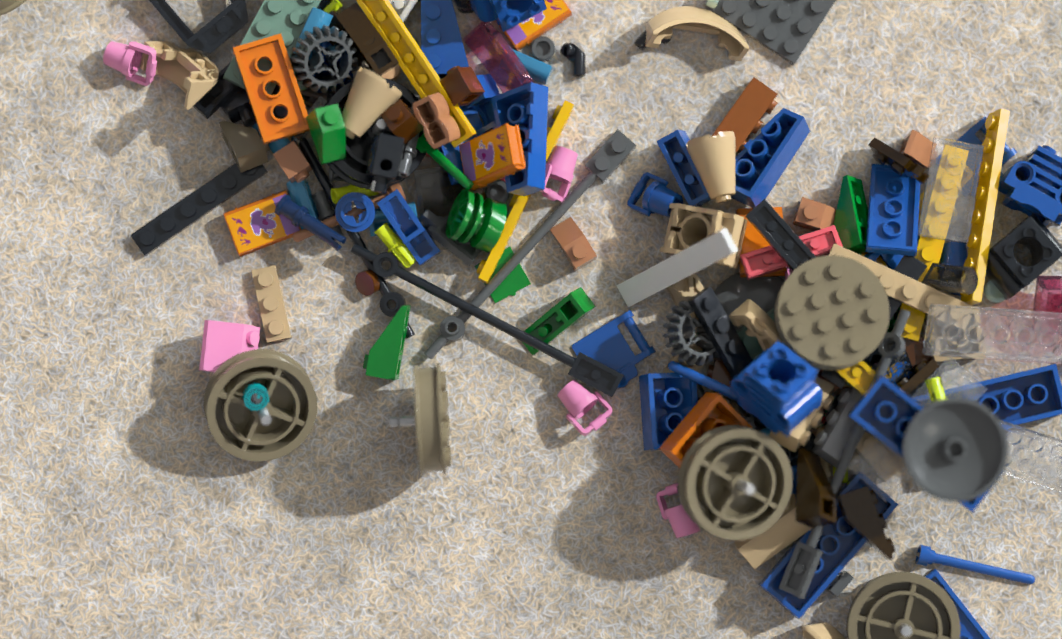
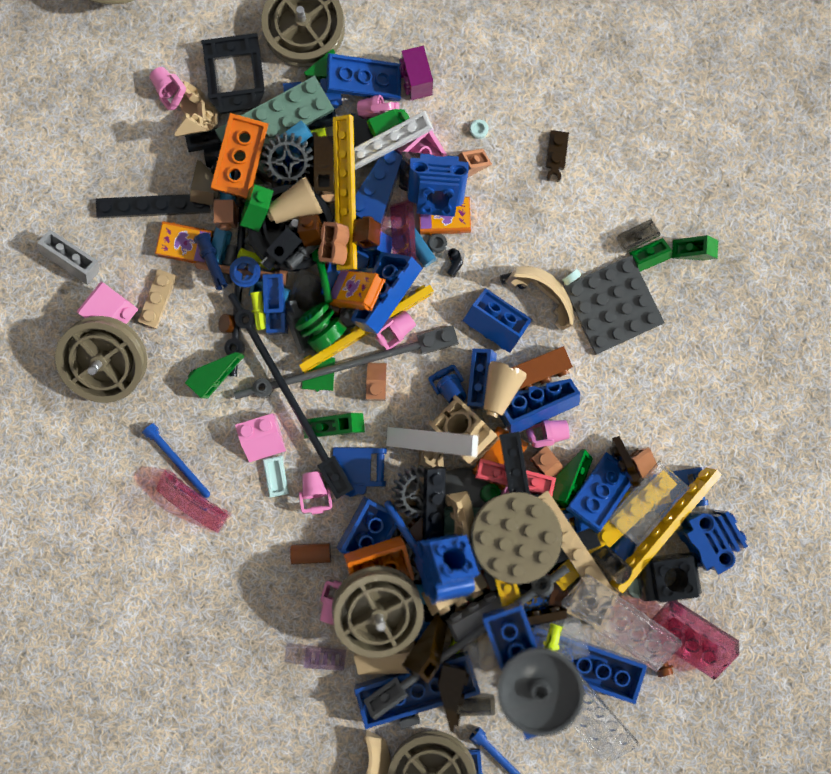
camera: 30 degrees right, 0 degrees up
teal tile [243,384,269,411] -> none
dark tan wheel [389,363,451,476] -> none
none -> light grey brick [37,230,99,285]
none -> blue piece [142,423,210,498]
none -> clear pink windscreen [156,470,231,533]
none -> bright pink slope [235,413,286,463]
none -> light aqua tile [263,456,289,497]
none -> dark orange brick [290,543,331,565]
none -> clear purple slope [304,646,346,670]
none -> clear smoke brick [457,694,495,716]
none -> blue slope [463,288,532,353]
none -> green tile [480,484,501,503]
none -> bright pink piece [526,420,570,448]

